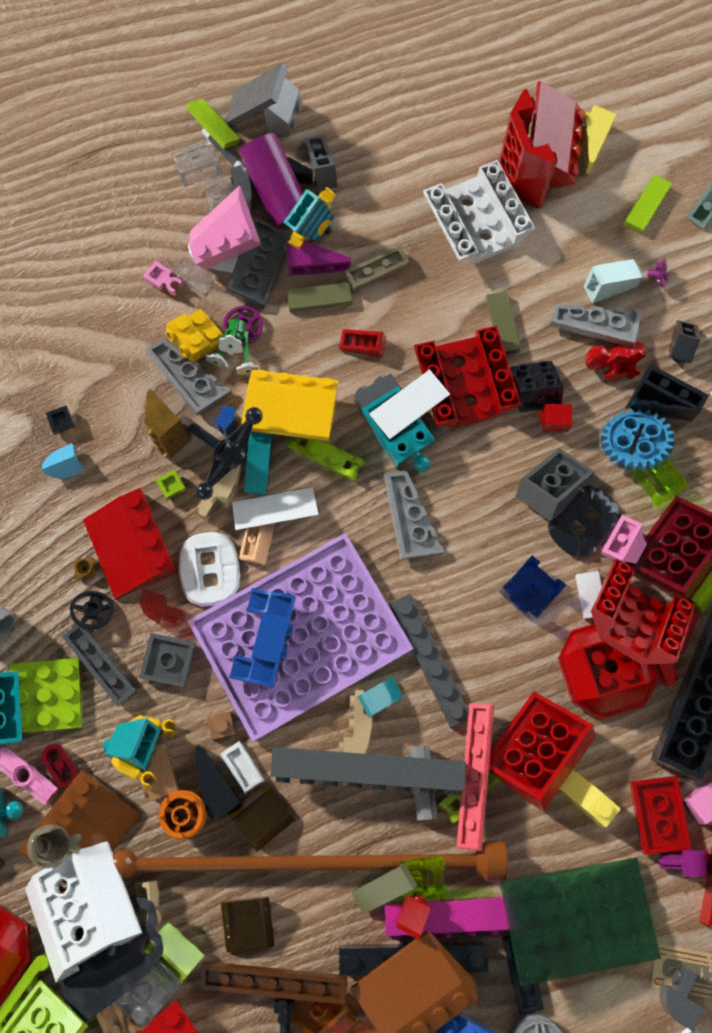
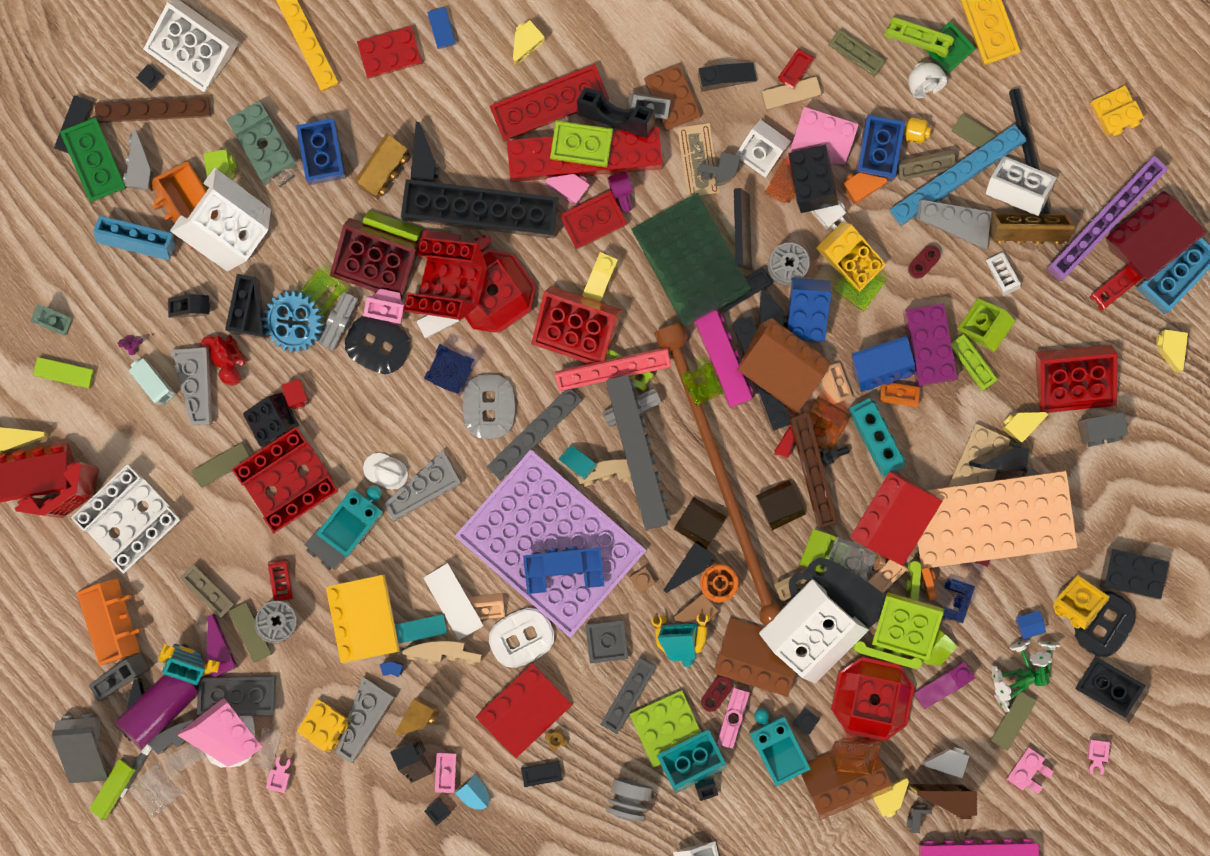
camera: 110 degrees left, 10 degrees up
dark tan hat [27,824,82,868] -> none
black wheel [70,591,114,630] -> none
clear red brick [140,589,186,624] -> none
lime plate [156,469,186,500] -> none
black piece [180,407,263,500] -> none
plant [205,319,260,375] -> none
white tile [220,741,265,794] -> none
magenta wheel [223,306,263,345] -> none
lime plate [286,437,365,482] -> none
olive tile [351,863,417,914] -> none
white sticker [370,370,450,439] -> none
red slope [394,893,431,940] -> none
dark grey slope [515,448,595,521] -> none
none -> orange piece [77,579,142,666]
none -> light grey wheel [254,601,296,644]
none -> light grey piece [318,292,359,351]
none -> white piece [363,453,408,490]
none -> black wedge [390,738,432,783]
none -> bright pink plate [435,752,457,793]
none -> light grey piece [463,374,515,439]
none -> black tile [521,761,563,787]
none -> black tile [734,188,752,270]
none -> black slope [759,291,787,327]
none -> red slope [773,425,794,459]

